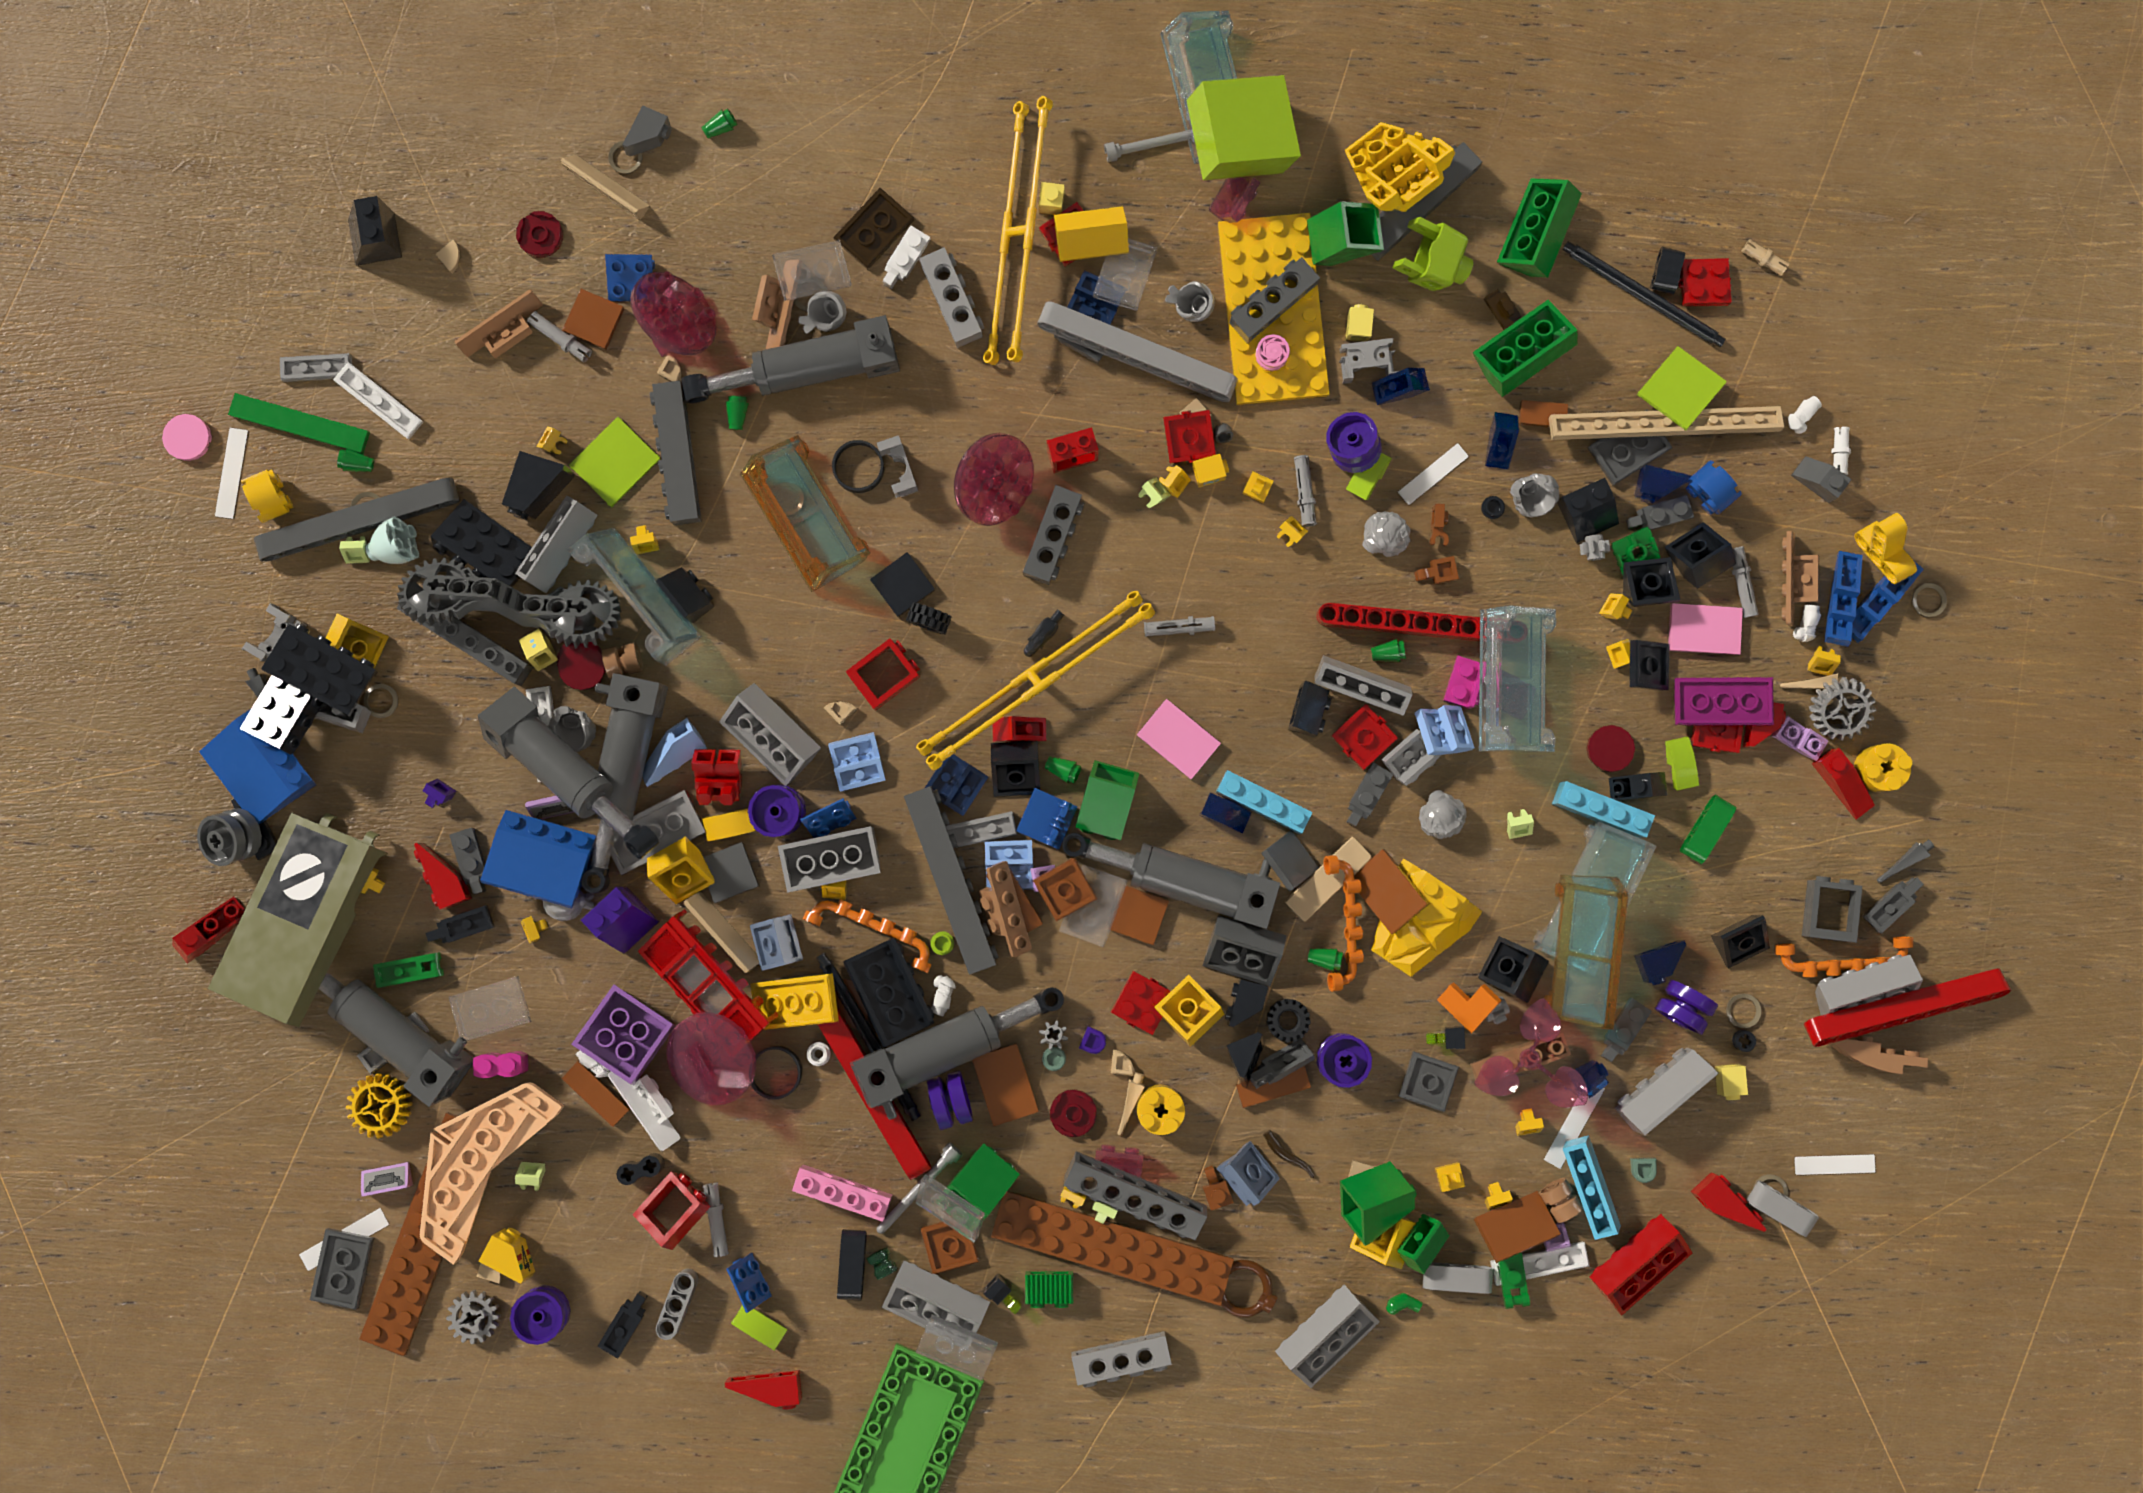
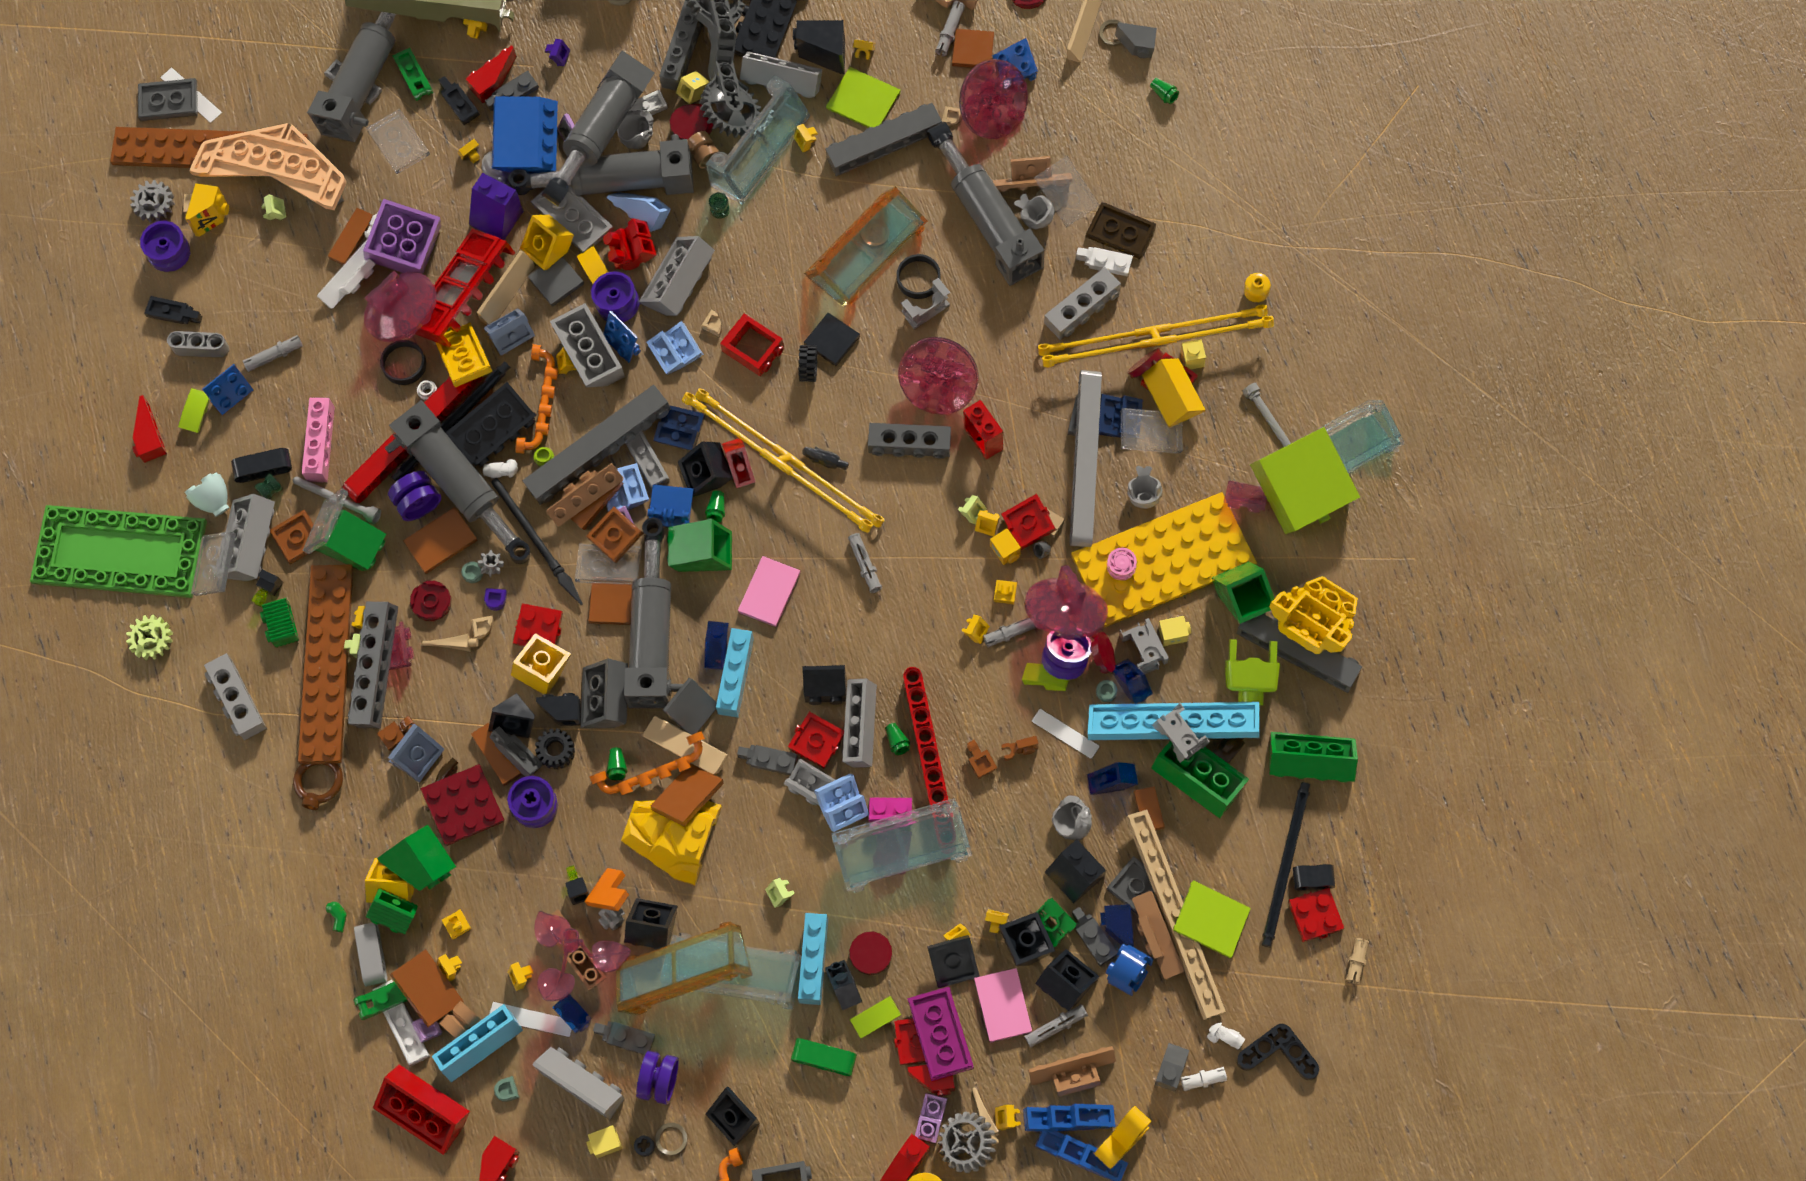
camera: 75 degrees right, 15 degrees down
yellow gear [346,1073,413,1139] -> none
slope [361,1162,413,1196] -> none
dark pink brick [473,1051,528,1078] -> none
black axle [616,1153,665,1185] -> none
red window [632,1171,711,1250] -> none
black slope [655,567,715,624] -> none
green cone [725,396,749,430] -> none
yellow brick [1136,1084,1185,1135] -> none
dark grey brick [1229,257,1320,344] -> none
light grey slope [1275,1285,1380,1388] -> none
light grey hair [1362,511,1410,557] -> none
dark grey tile [1398,1051,1459,1112] -> none
light grey hair [1419,790,1467,839] -> none
black plate [1481,496,1505,520] -> none
light grey gear [1580,535,1610,561] -> none
clear blue slope [1634,940,1686,986] -> none
white arm [1793,605,1821,642] -> none
none -> yellowish green gear [126,615,173,660]
none -> light aqua piece [185,472,229,517]
none -> dark red plate [420,764,505,847]
none -> black piece [491,478,583,605]
none -> clear green wheel [709,192,730,219]
none -> clear pink bracket [1024,565,1108,640]
none -> medium azure plate [1088,702,1260,740]
none -> dark red tile [1091,632,1115,674]
none -> sand green tile [1096,680,1117,702]
none -> dark red tile [1127,348,1163,379]
none -> medium nougat bracket [1132,891,1184,979]
none -> light grey piece [1152,703,1210,763]
none -> black beam [1237,1024,1319,1080]
none -> yellow head [1244,273,1271,302]

